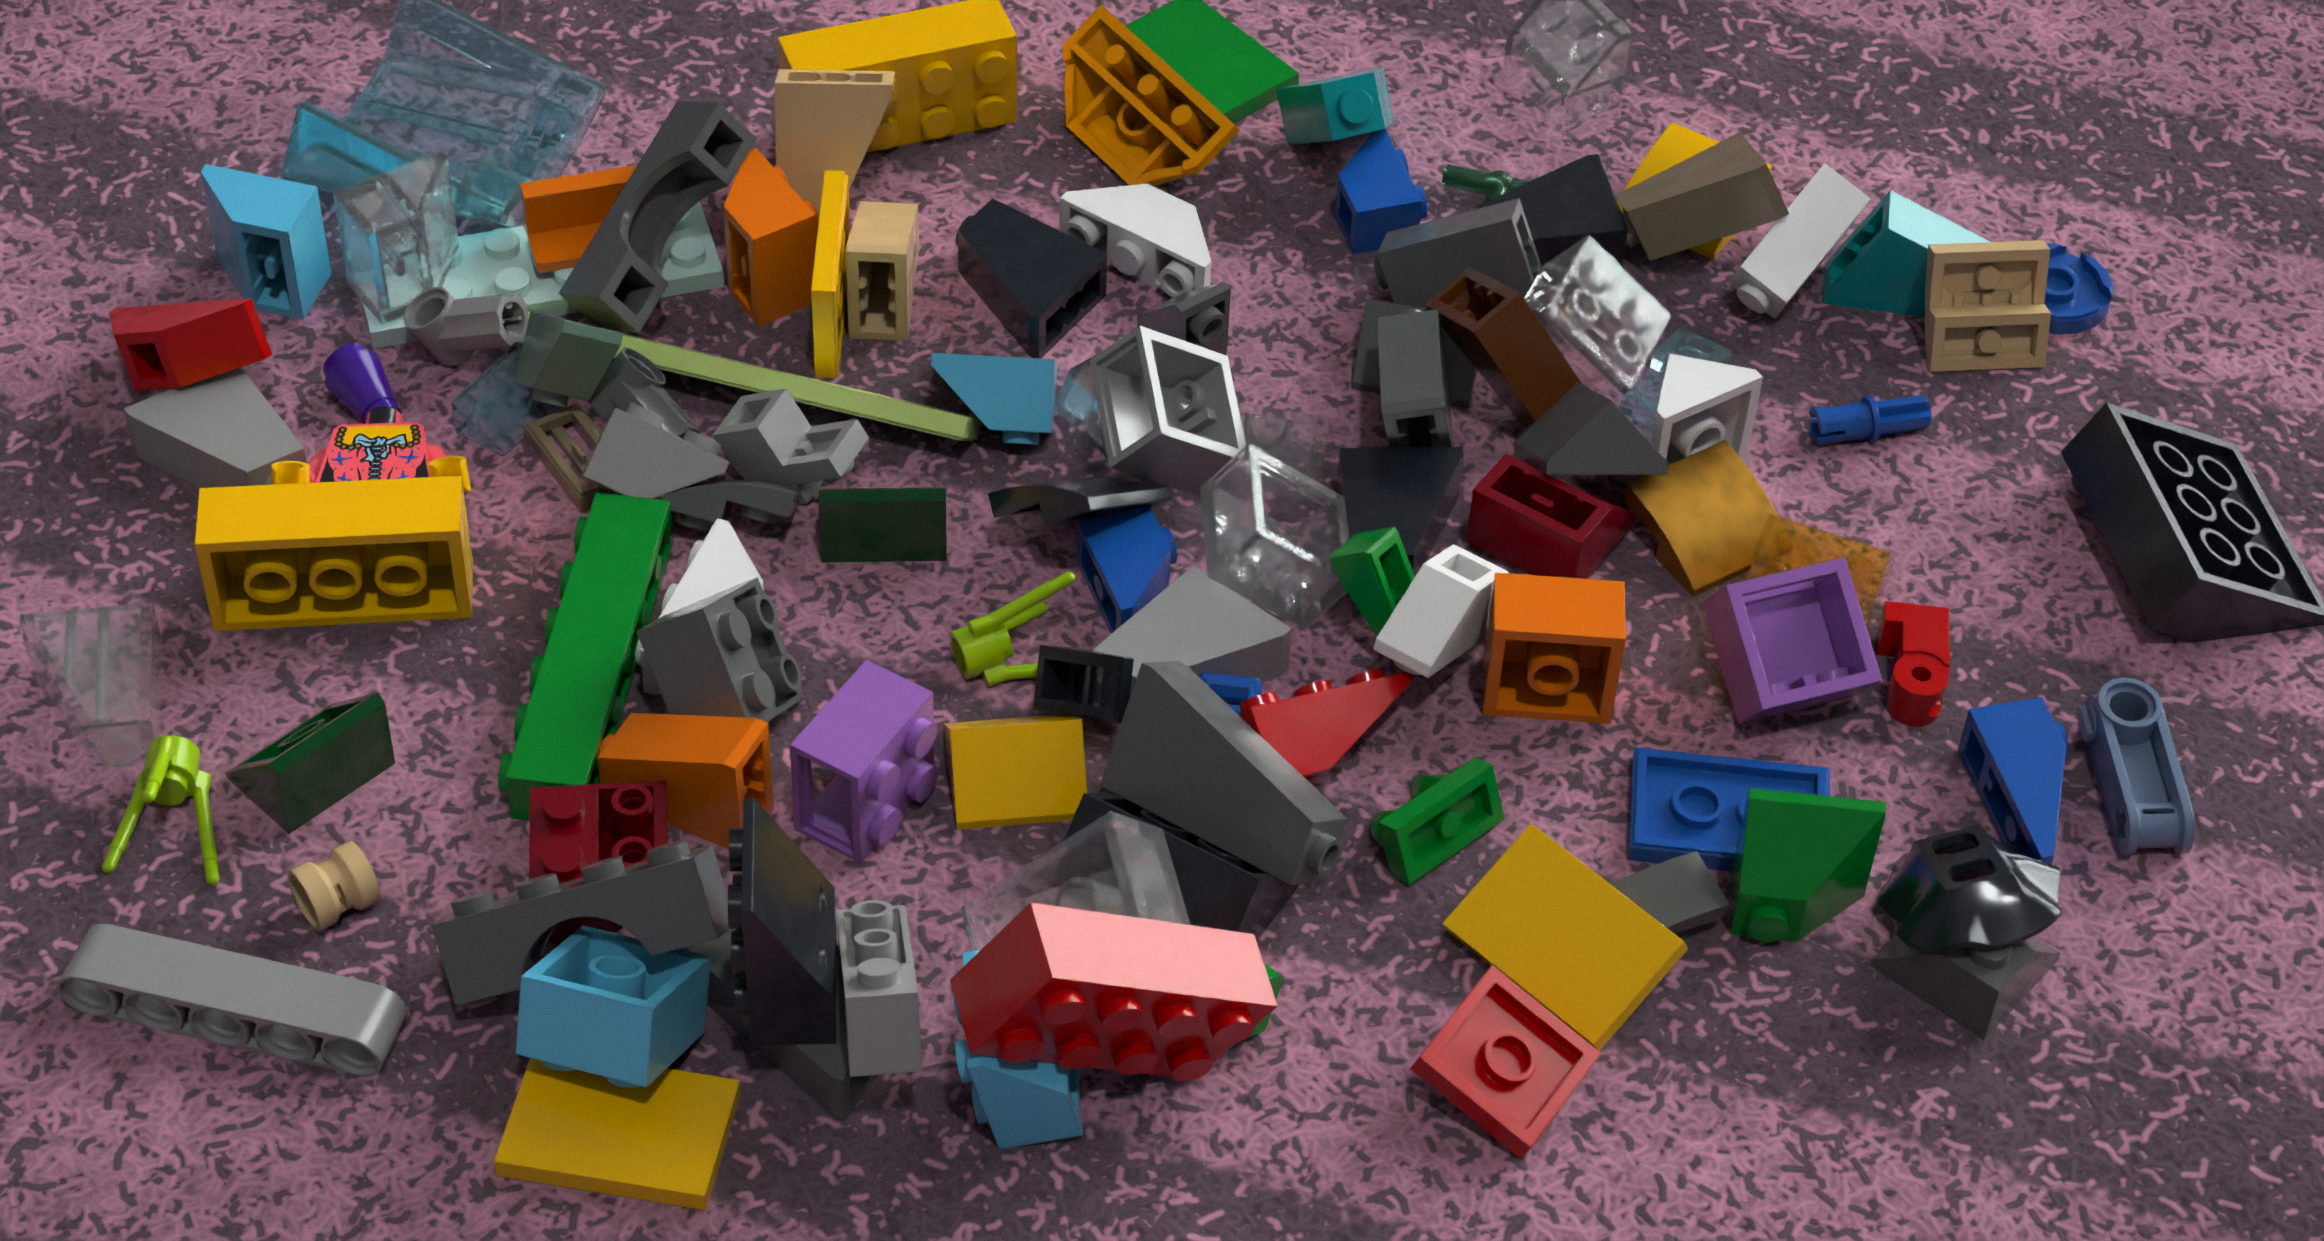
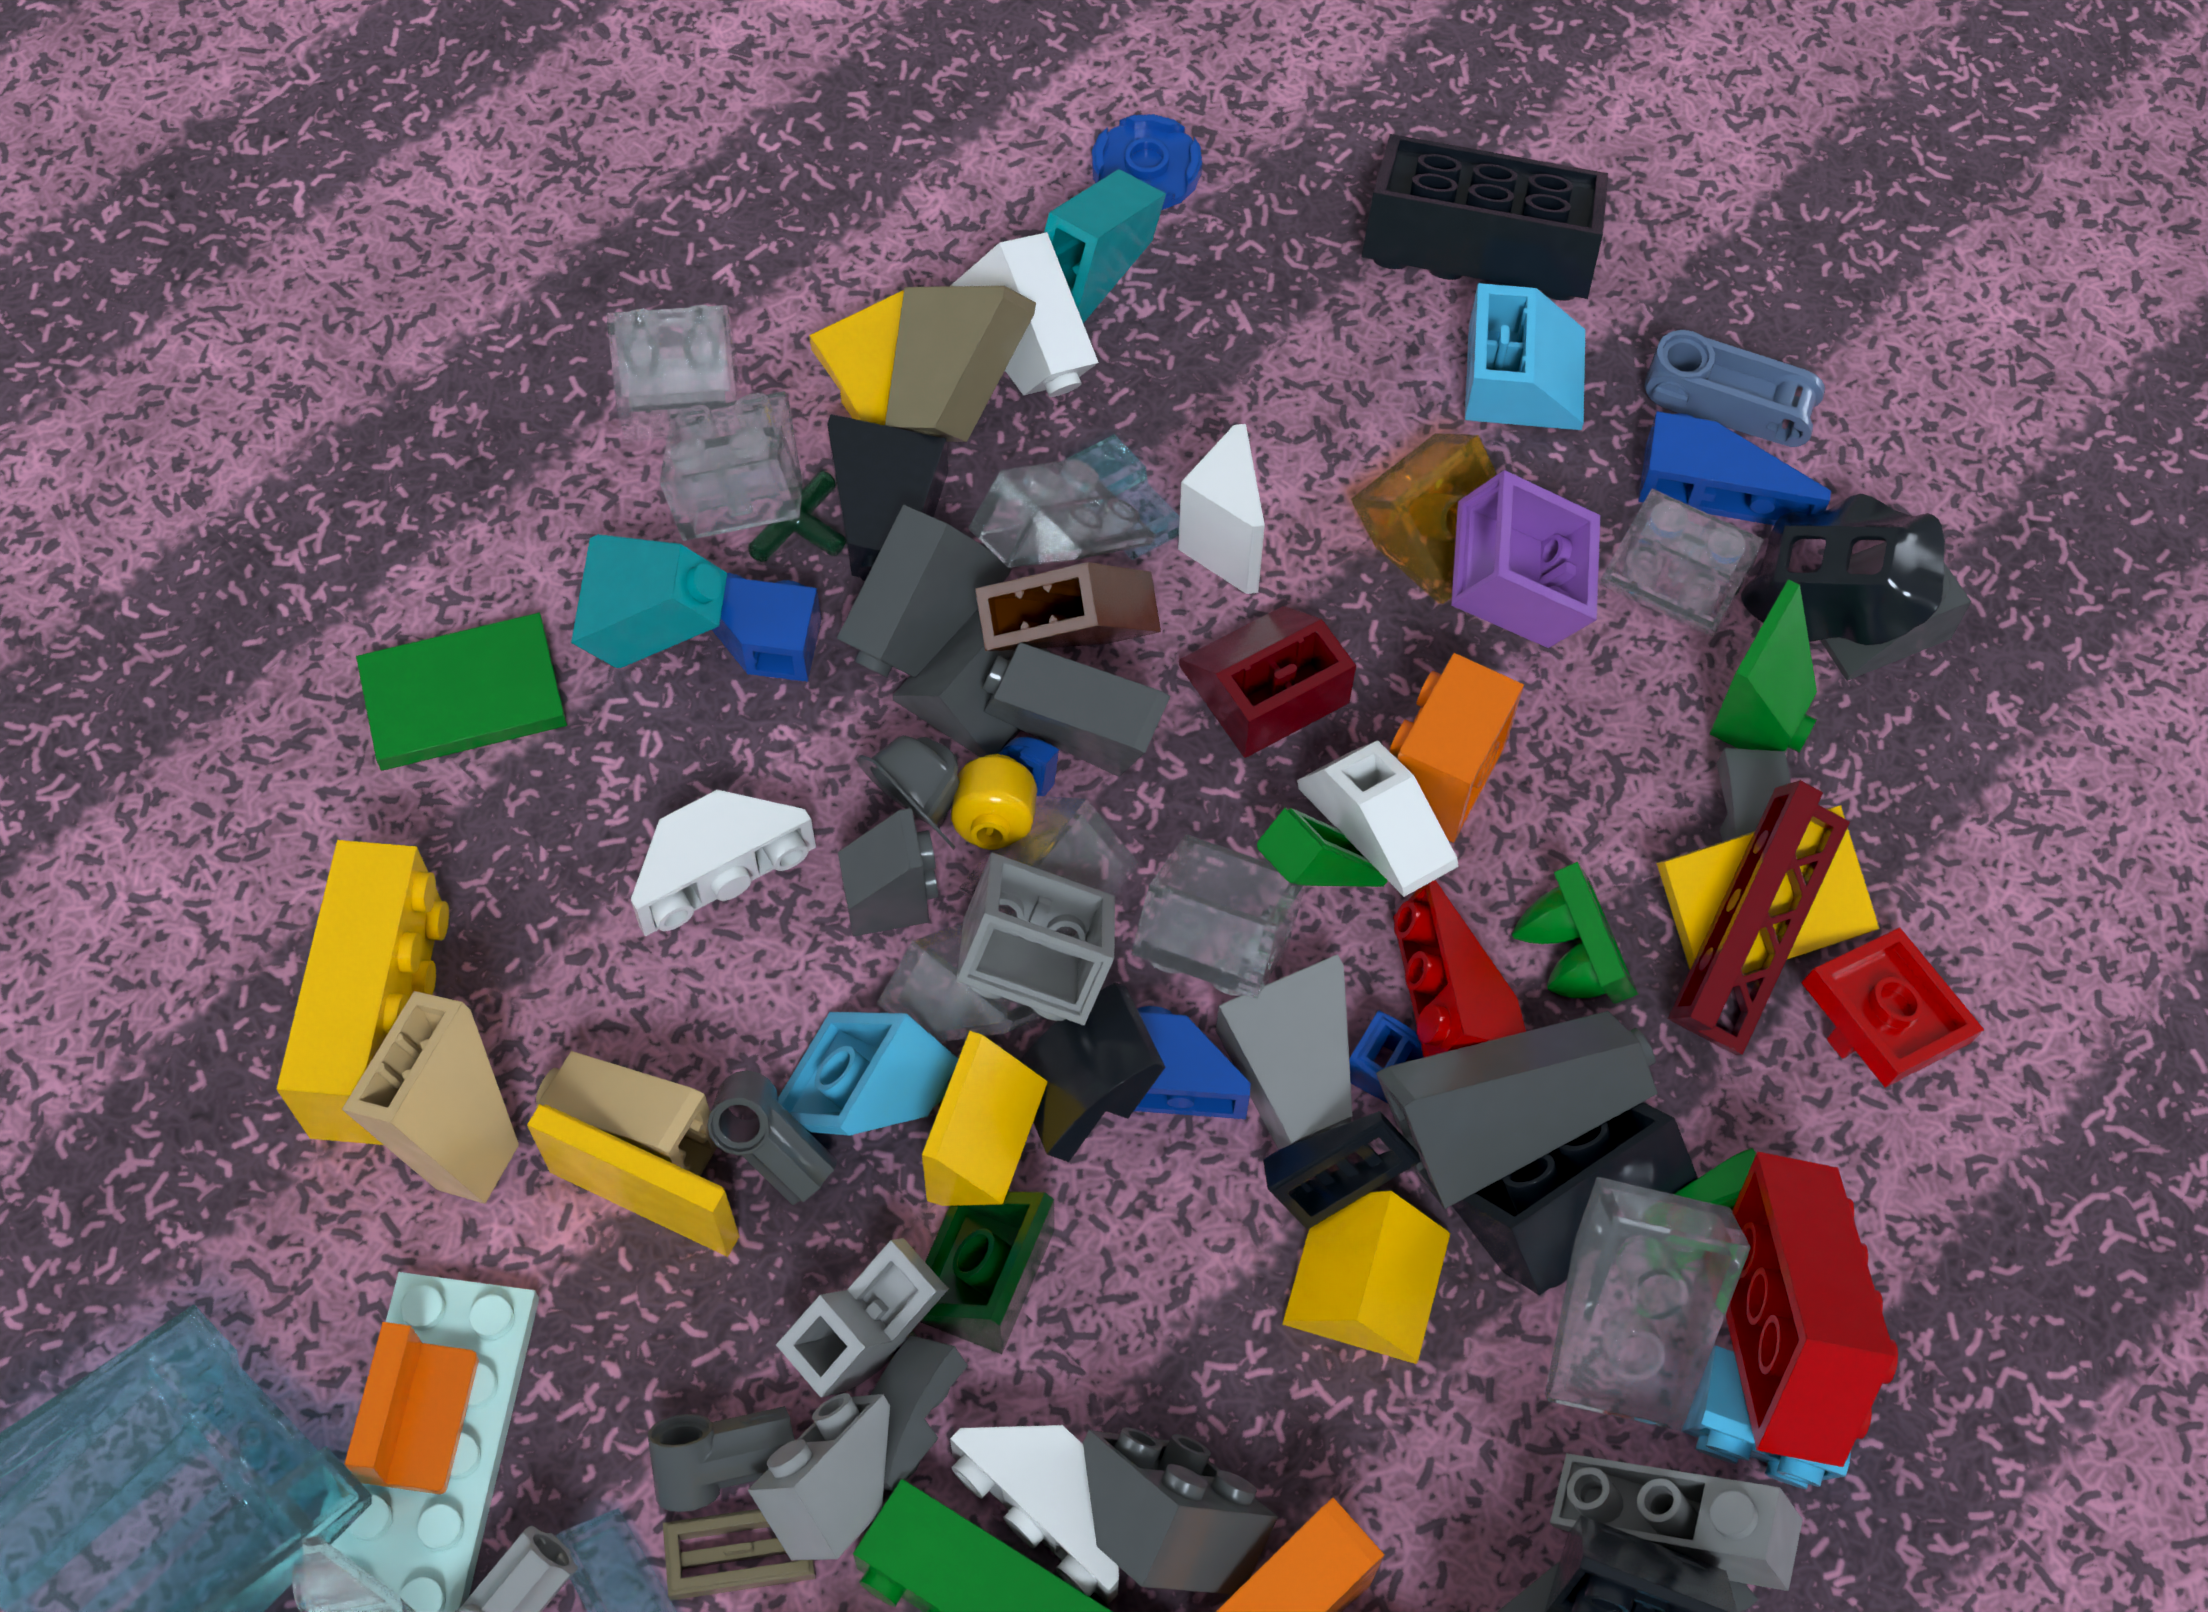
camera: 65 degrees left, 15 degrees up
sand green slope [515,311,623,408] -> none
yellowish green tile [527,311,982,442] -> none
dark grey arch [558,101,757,332] -> none
orange slope [723,148,819,327] -> none
medium lavender piece [790,660,938,863] -> none
lime plant [949,571,1075,687] -> none
black slope [956,198,1107,359] -> none
light orange wedge [1062,5,1240,187] -> none
black slope [1336,447,1464,597] -> none
dark grey slope [1514,382,1668,475] -> none
pearl gold slope [1623,440,1793,597] -> none
blue tile [1628,747,1830,871] -> none
blue axle [1808,395,1932,446] -> none
red leg [1876,601,1950,727] -> none
tan slope [1925,240,2051,372] -> none
none -> clear slope [660,391,803,541]
none -> dark grey piece [707,1070,837,1205]
none -> dark grey piece [856,735,960,850]
none -> yellow slope [922,1031,1048,1206]
none -> yellow head [951,754,1037,850]
none -> blue tile [998,737,1059,800]
none -> medium azure slope [1465,283,1585,430]
none -> clear slope [1599,489,1764,637]
none -> dark red fence [1667,780,1850,1055]

